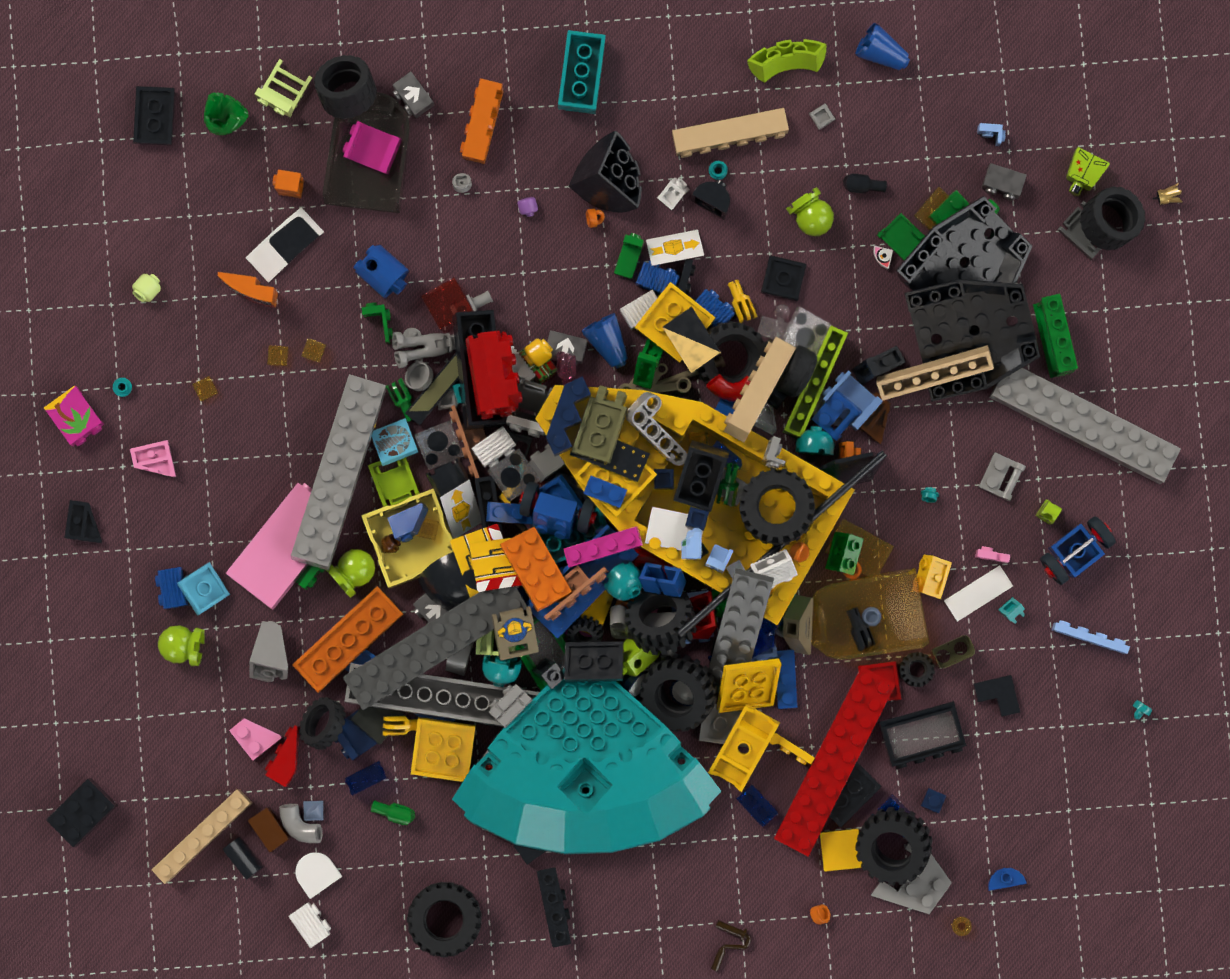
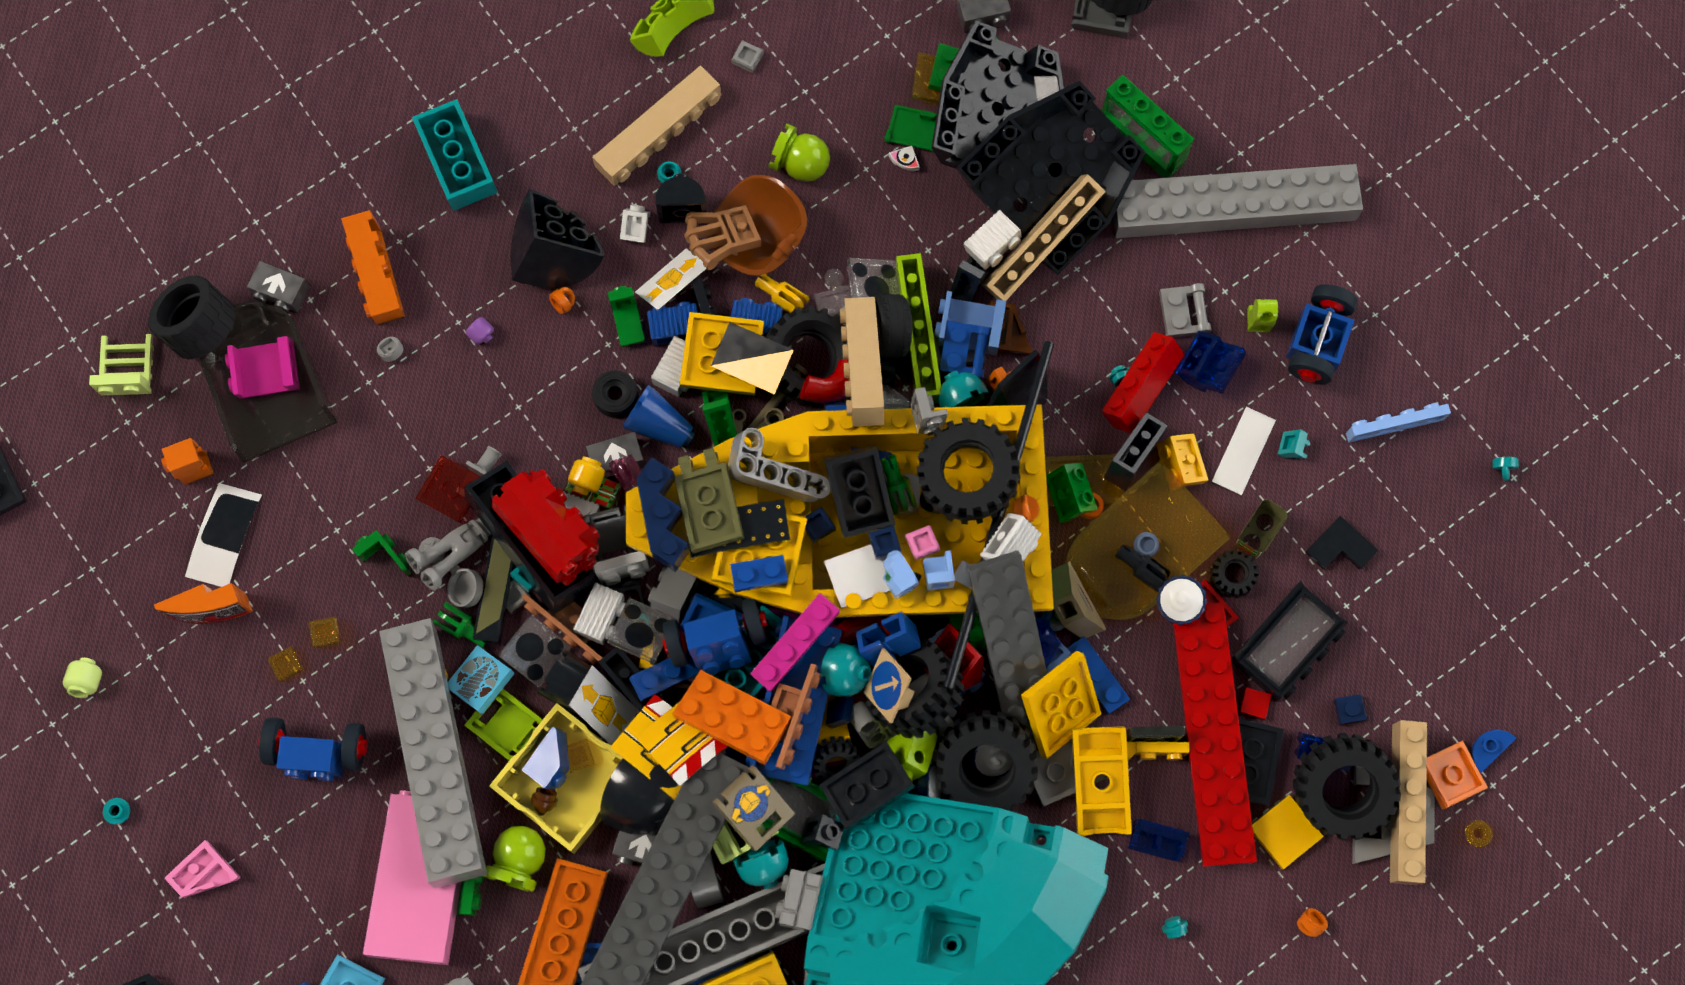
camera: 30 degrees left, 10 degrees down
dark pink panel [44,386,104,447] -> none
clear yellow tile [192,376,219,402] -> none
green hair [204,92,249,135] -> none
blue cylinder [353,245,409,298] -> none
black tile [761,255,807,302] -> none
black arm [843,173,887,194] -> none
bright pink plate [975,546,1010,563] -> none
none -> brick [259,718,367,782]
none -> black tyre [592,370,638,418]
none -> medium nougat plate [684,205,761,270]
none -> dark orange piece [706,175,807,276]
none -> dark blue tile [826,697,853,728]
none -> piece [863,648,914,723]
none -> bright pink tile [905,525,940,561]
none -> white brick [964,210,1022,270]
none -> red brick [1101,332,1185,433]
none -> black brick [1104,413,1168,491]
none -> pearl dark grey tile [1126,726,1184,742]
none -> white piece [1156,575,1208,626]
none -> teal plate [1161,916,1188,938]
none -> clear blue brick [1175,331,1246,394]
none -> red tile [1238,687,1271,721]
none -> tan brick [1390,720,1427,885]
none -> orange tile [1426,741,1488,810]

